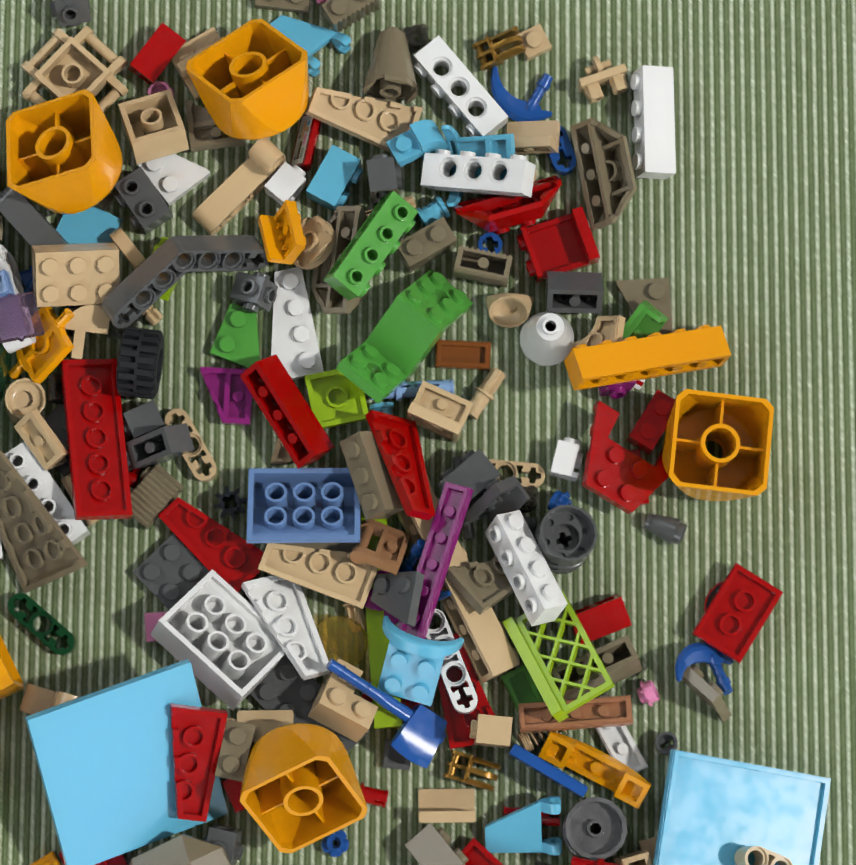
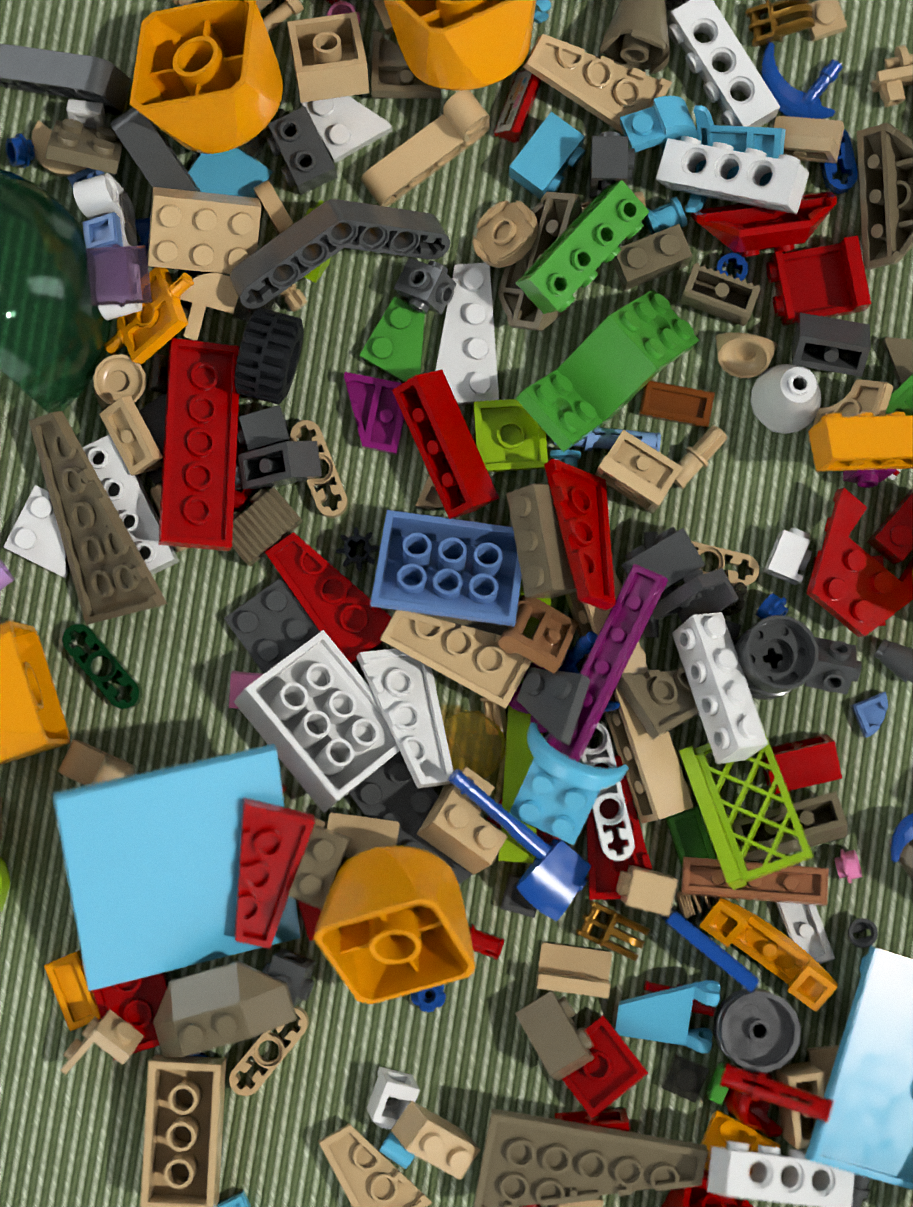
camera: 20 degrees right, 5 degrees up
light orange bracket [258,200,306,265] -> none
white brick [264,161,307,206] -> none
none -> dark grey brick [805,637,862,695]
none -> medium blue tile [850,692,888,738]

